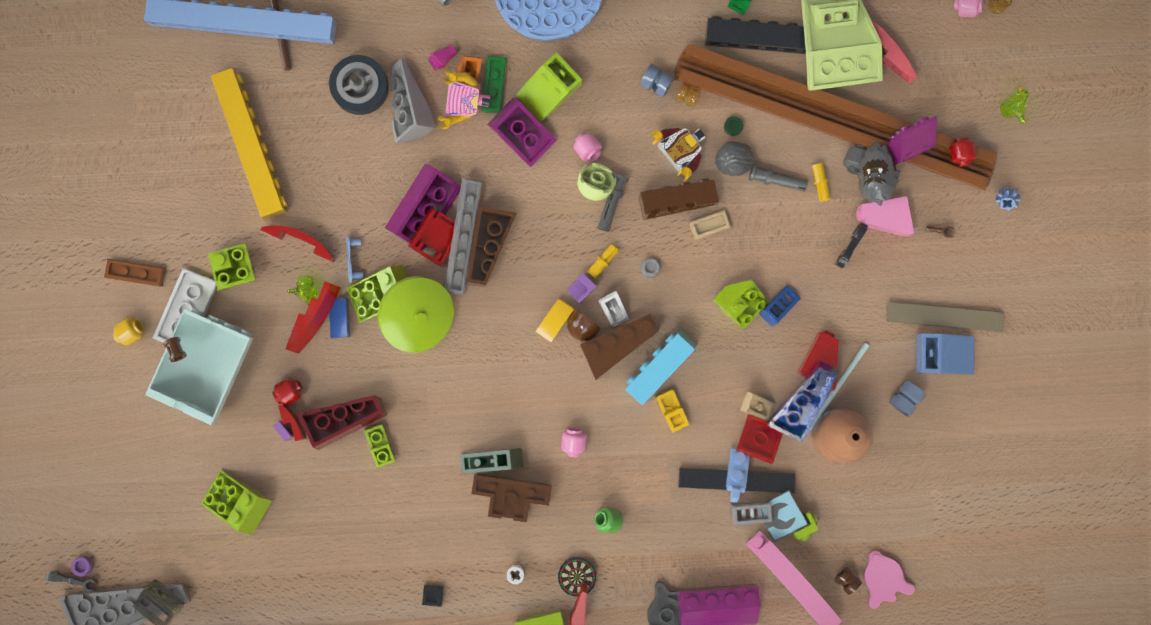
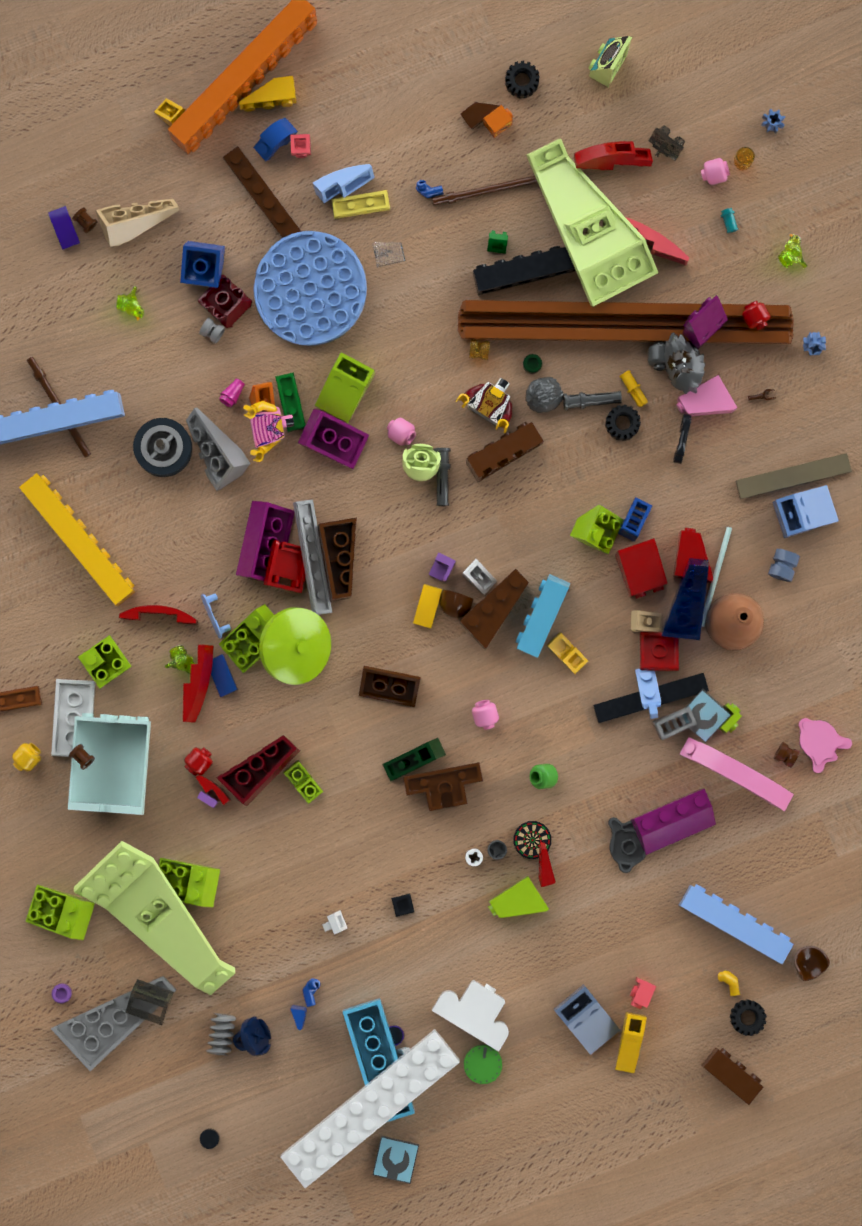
camera: 20 degrees left, 0 degrees up
dark grey piece [46,571,97,592] -> none
yellow axle [586,244,619,279] -> none
sand blue wheel [639,63,675,98] -> none
light grey tile [641,258,660,278] -> none
tan tile [689,210,731,240] -> none
none -> lime slope [25,885,95,940]
none -> yellowish green wing [74,841,235,995]
none -> white tile [322,911,347,934]
none -> reddish brown slope [359,666,421,707]
none -> dark grey wheel [487,840,507,860]
none -> black tyre [605,405,641,441]
none -> red slope [615,538,668,599]
none -> teal pin [720,208,739,233]

